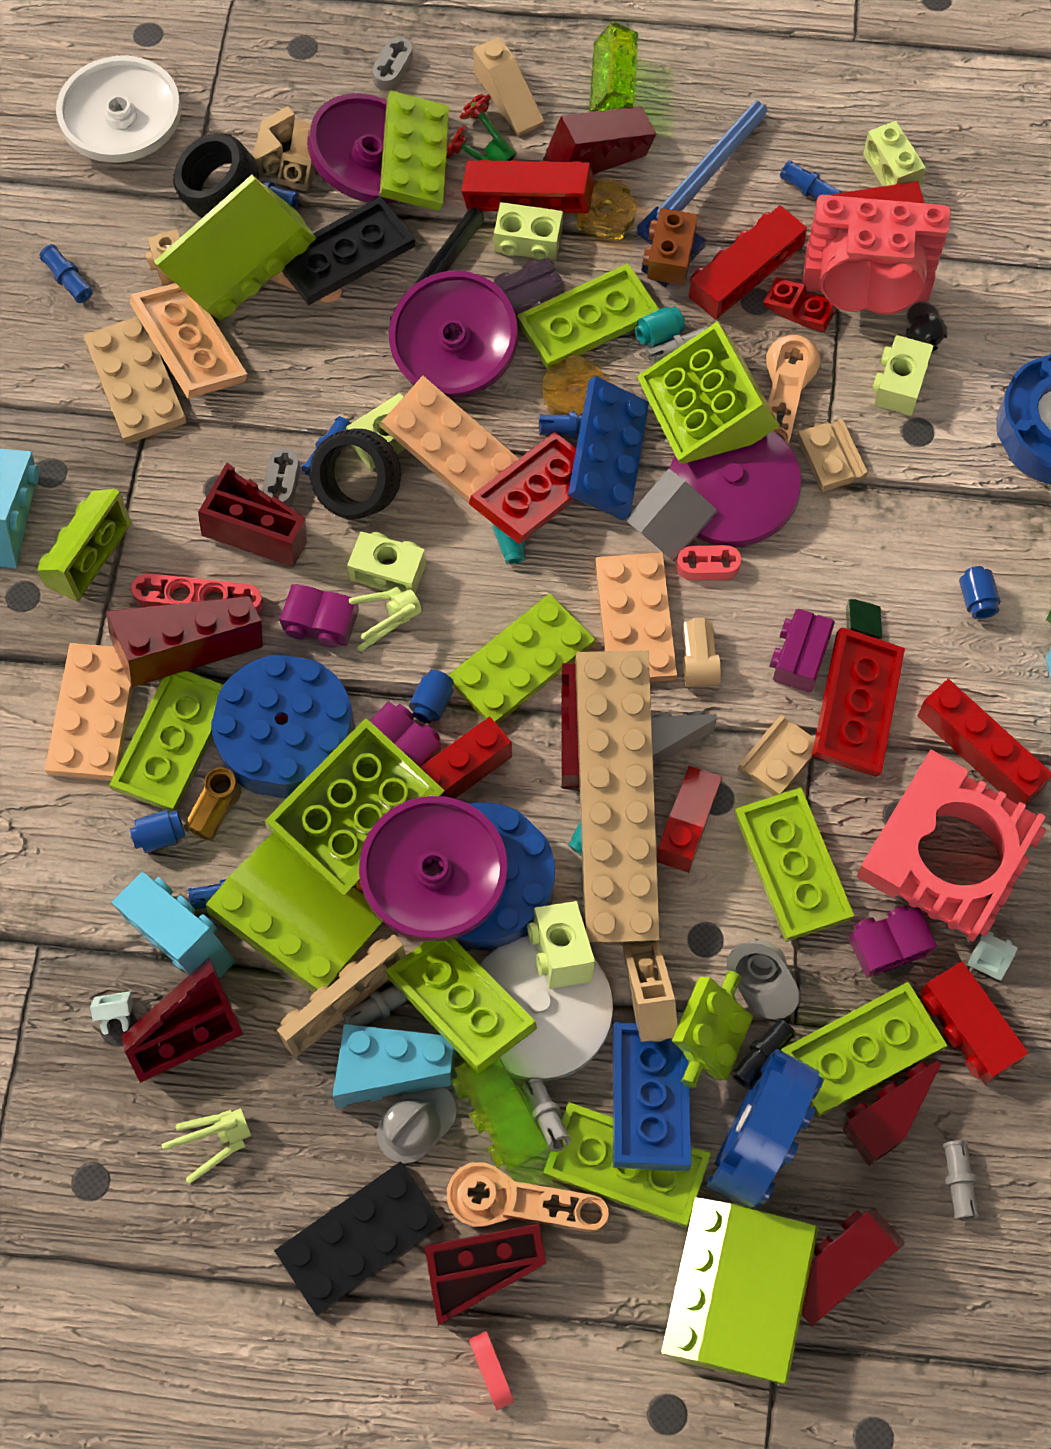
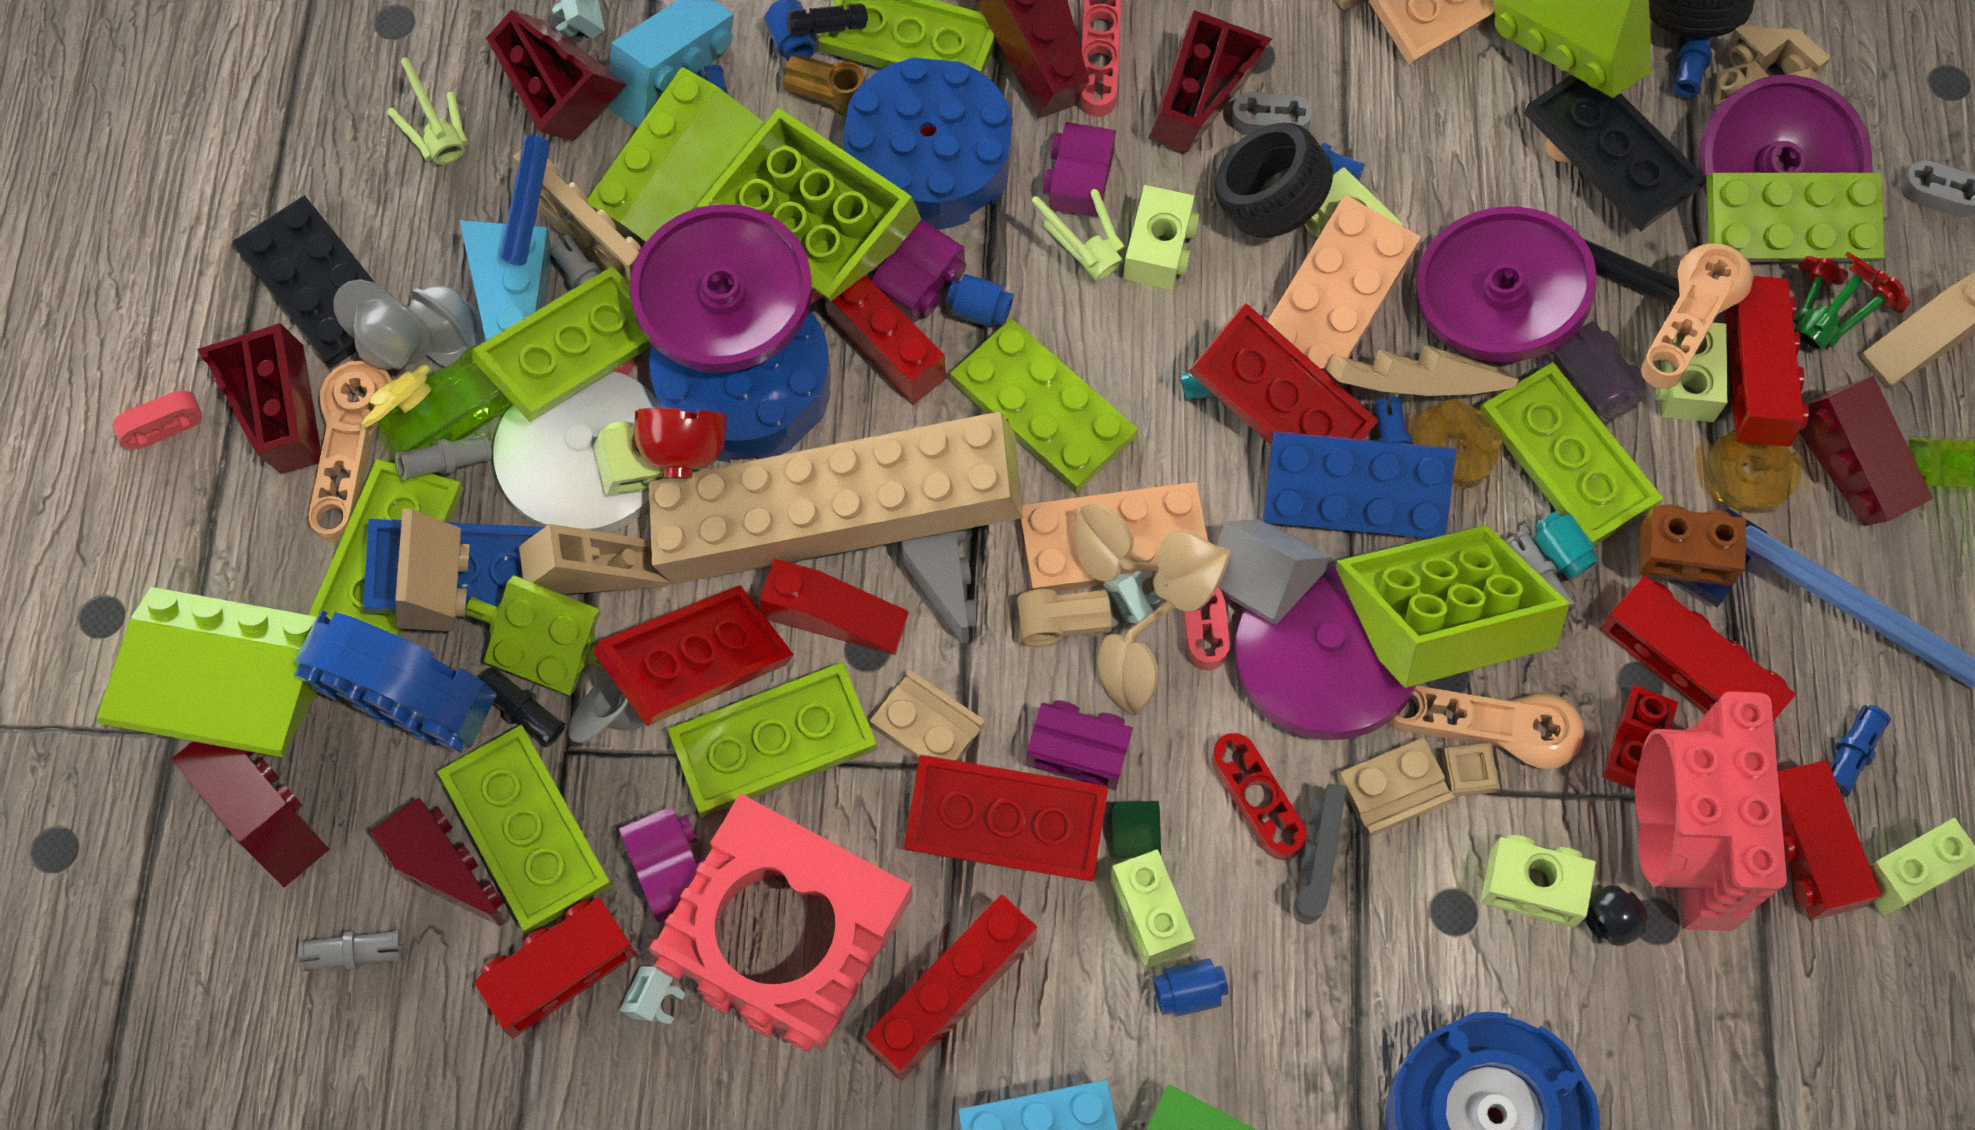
camera: 85 degrees right, 0 degrees up
none -> light grey piece [333,279,432,370]
none -> light yellow plate [361,365,431,429]
none -> tan slope [395,509,470,631]
none -> blue axle [500,135,550,266]
none -> red plate [593,585,794,726]
none -> red cylinder [634,408,727,479]
none -> black axle [786,3,868,36]
none -> tan plant [1076,504,1232,715]
none -> light aqua tile [1103,571,1162,624]
none -> yellowish green brick [1110,849,1195,969]
none -> red beam [1212,733,1307,860]
none -> dark grey plate [1293,783,1347,924]
none -> tan slope [1327,345,1519,396]
none -> tan tile [1441,743,1500,797]
none -> light nougat beam [1641,243,1754,389]

